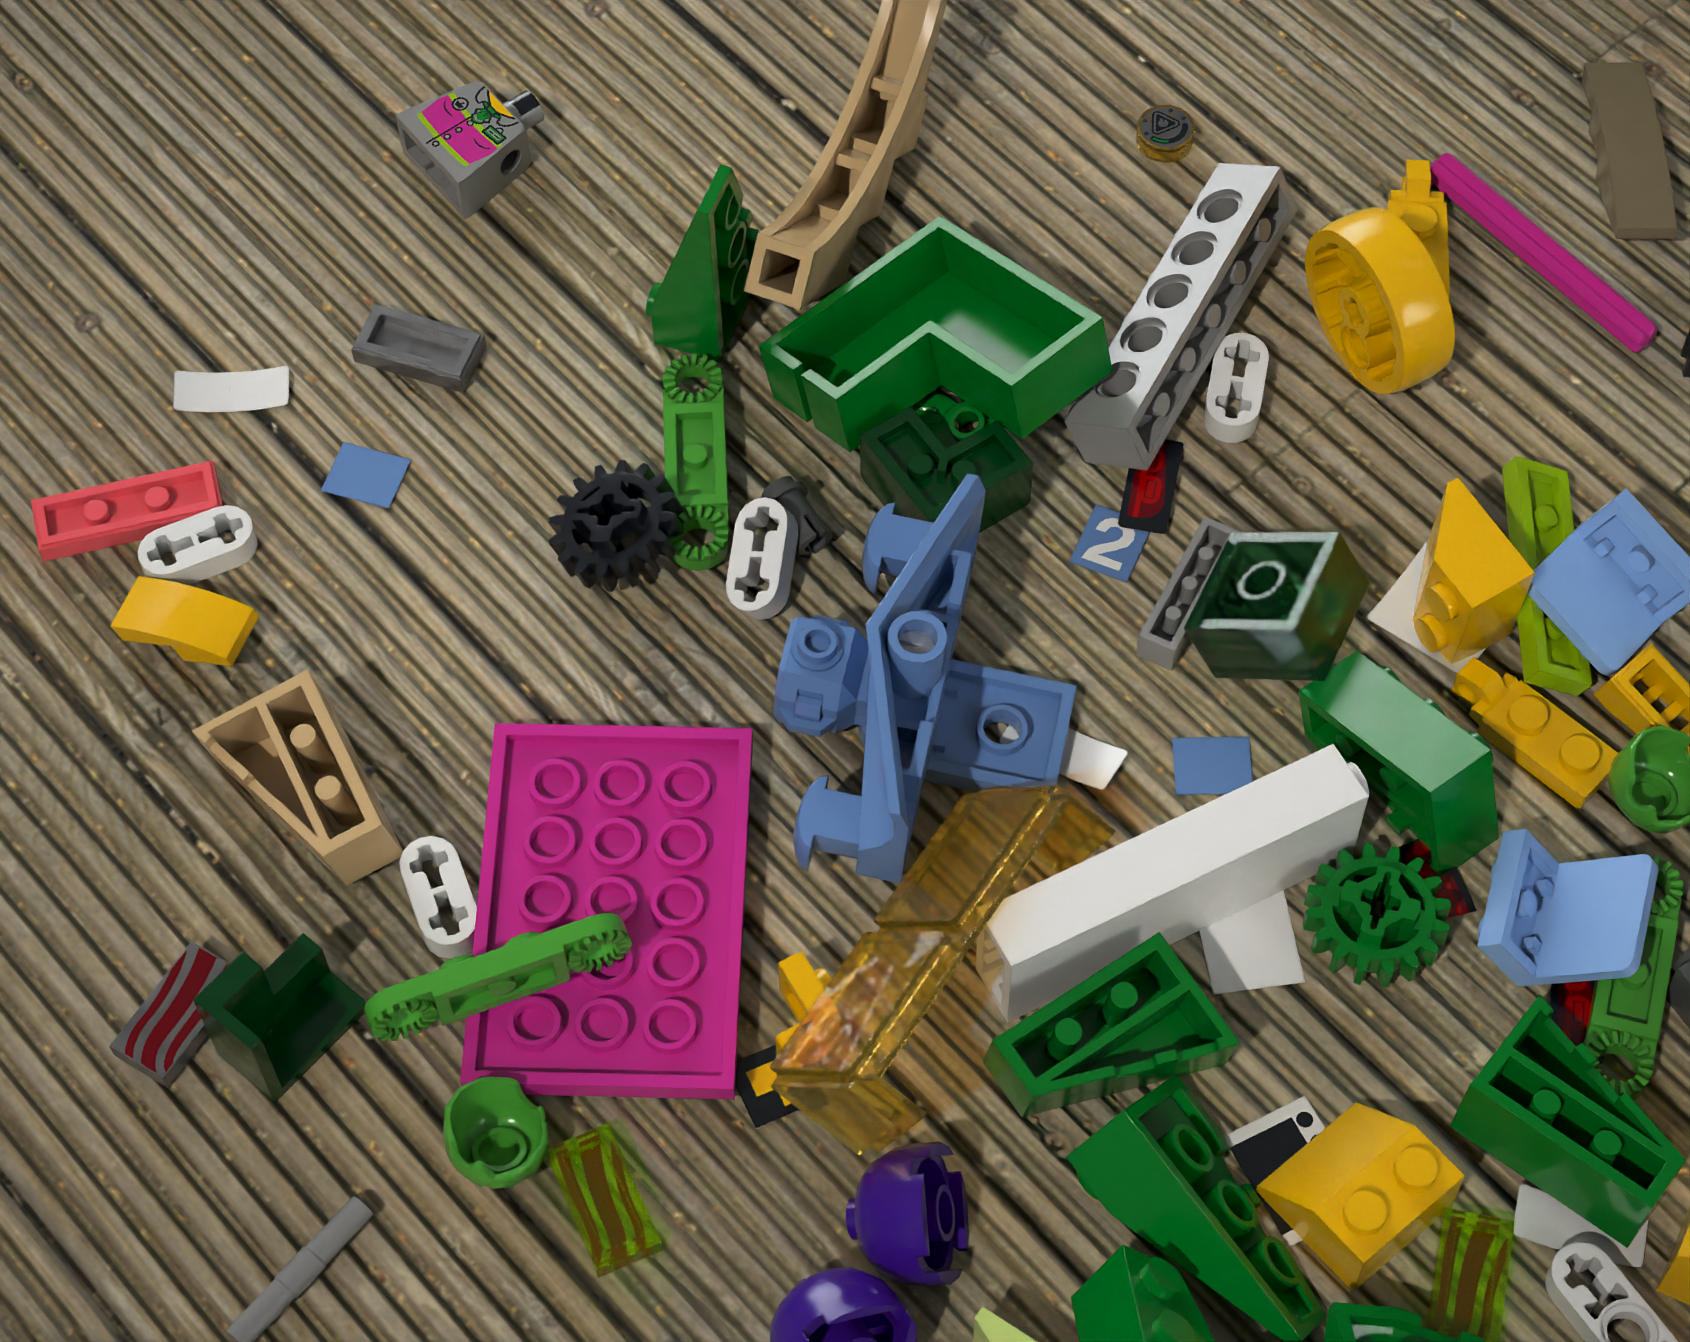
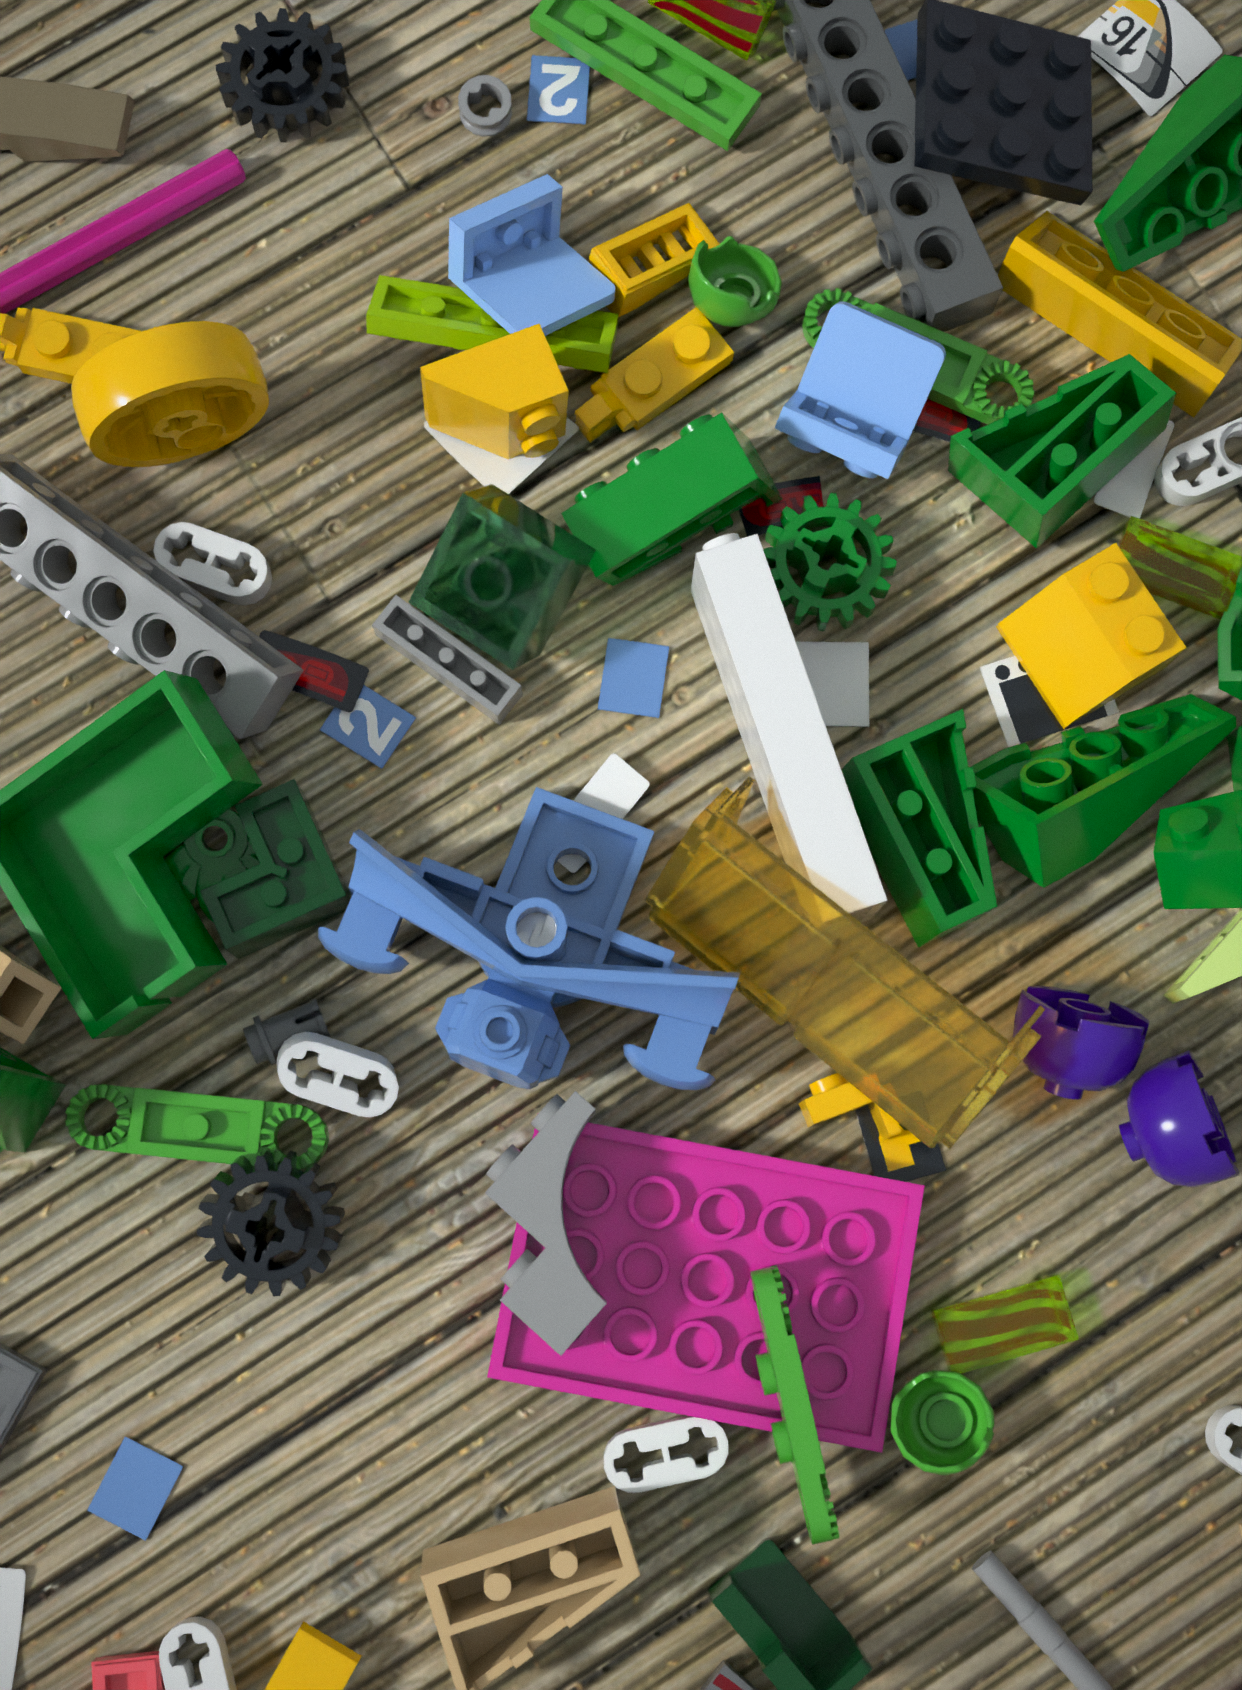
camera: 85 degrees left, 20 degrees up
none -> light grey arch [485,1091,607,1356]

